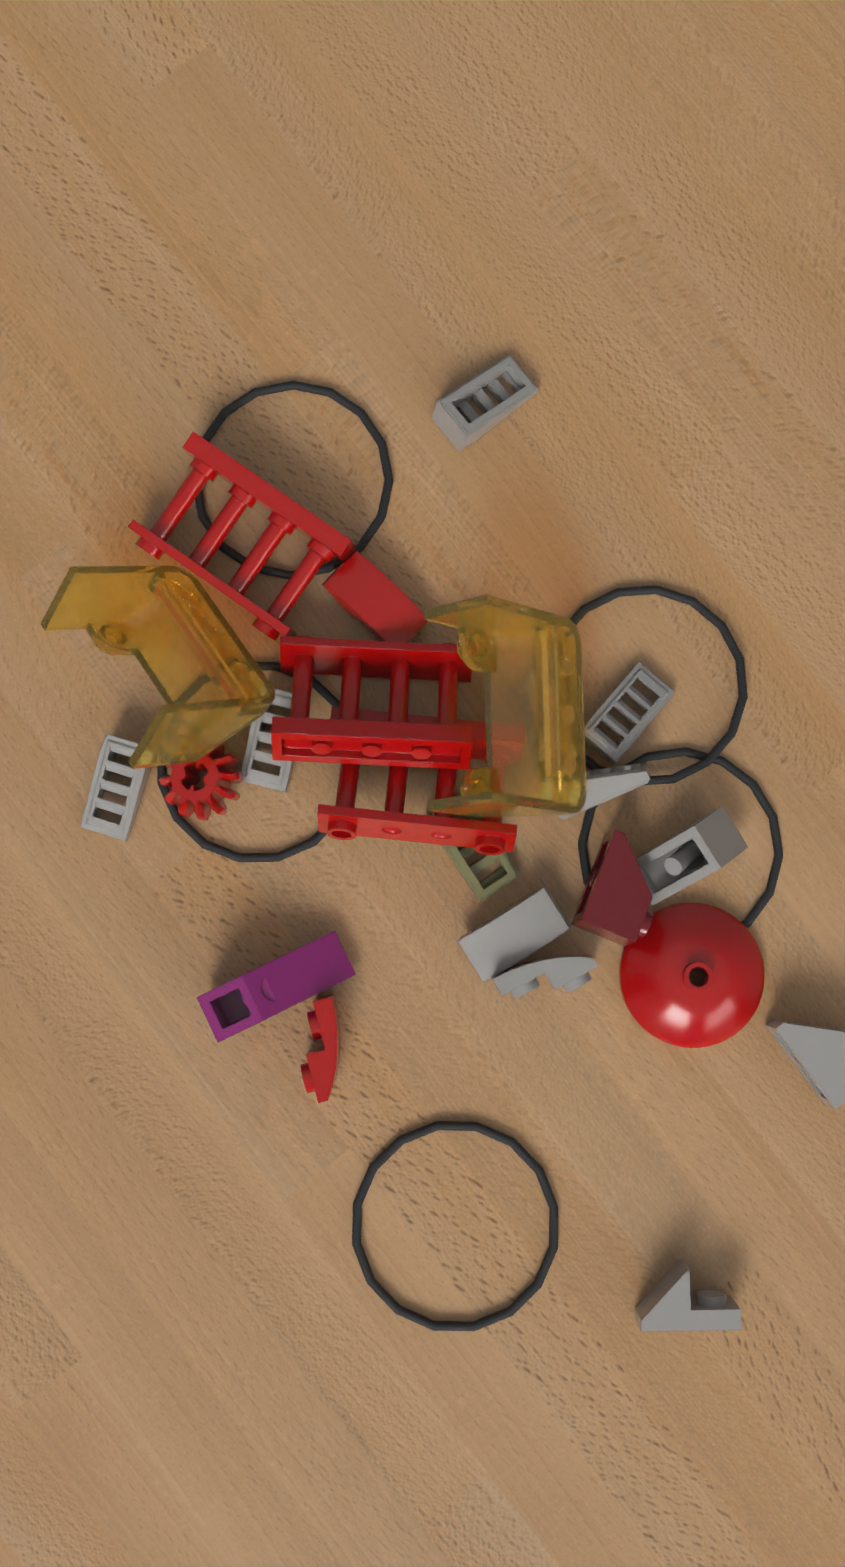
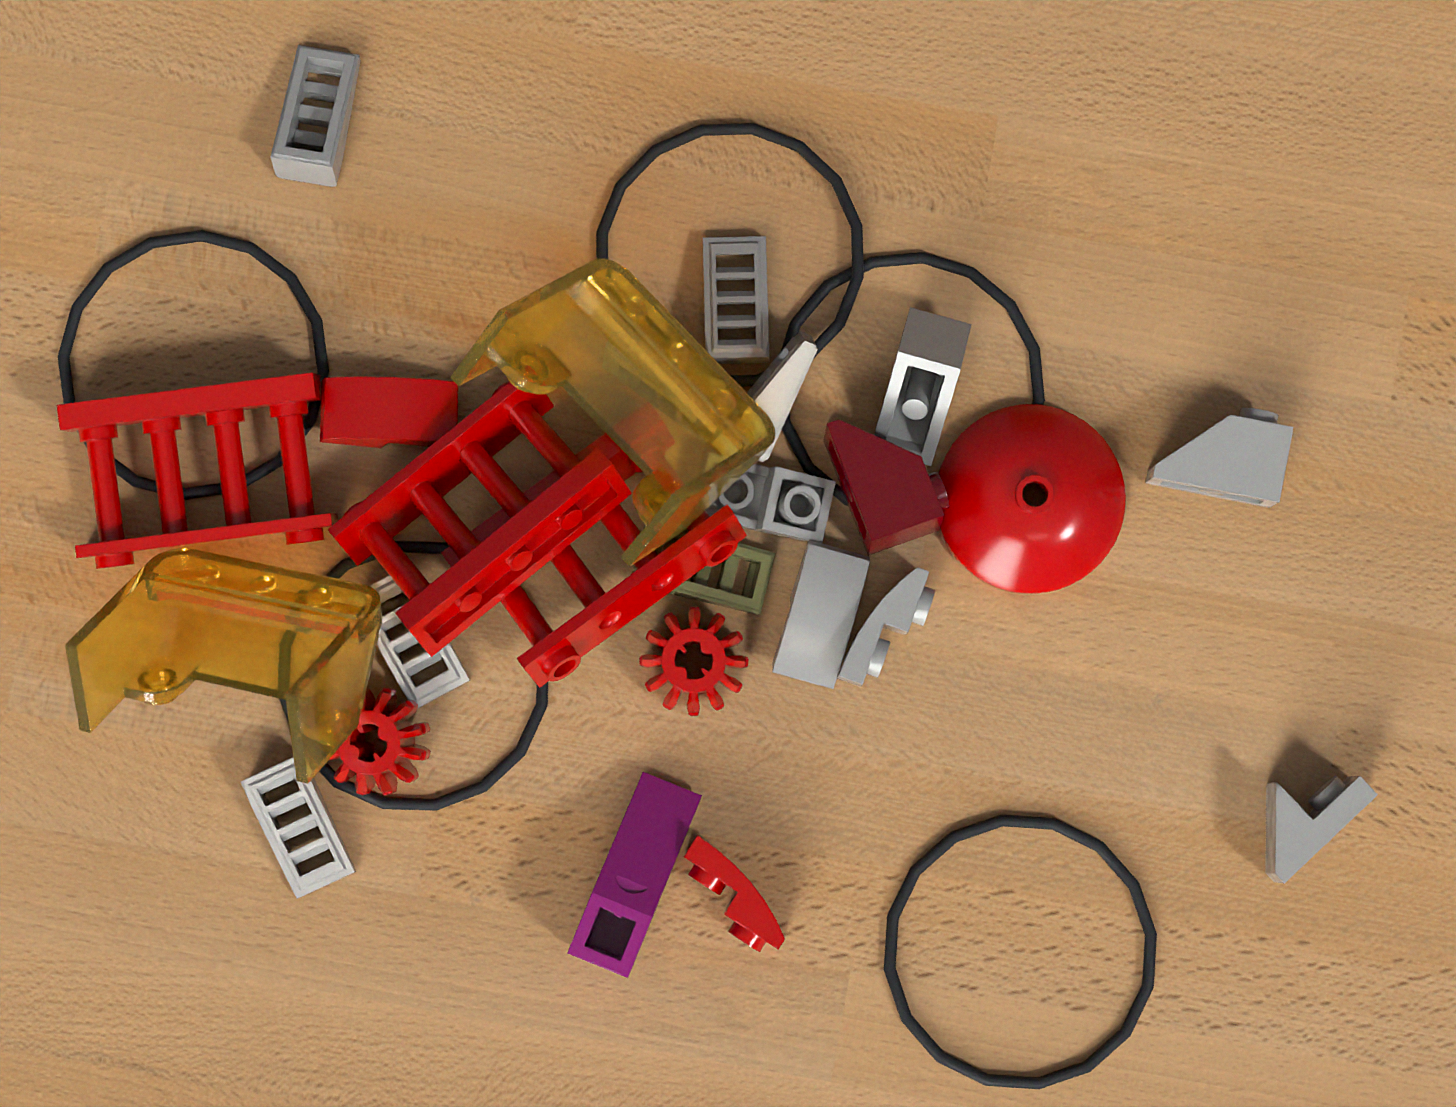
camera: 45 degrees left, 0 degrees up
none -> red gear [639,607,749,716]
none -> light grey slope [694,453,836,543]

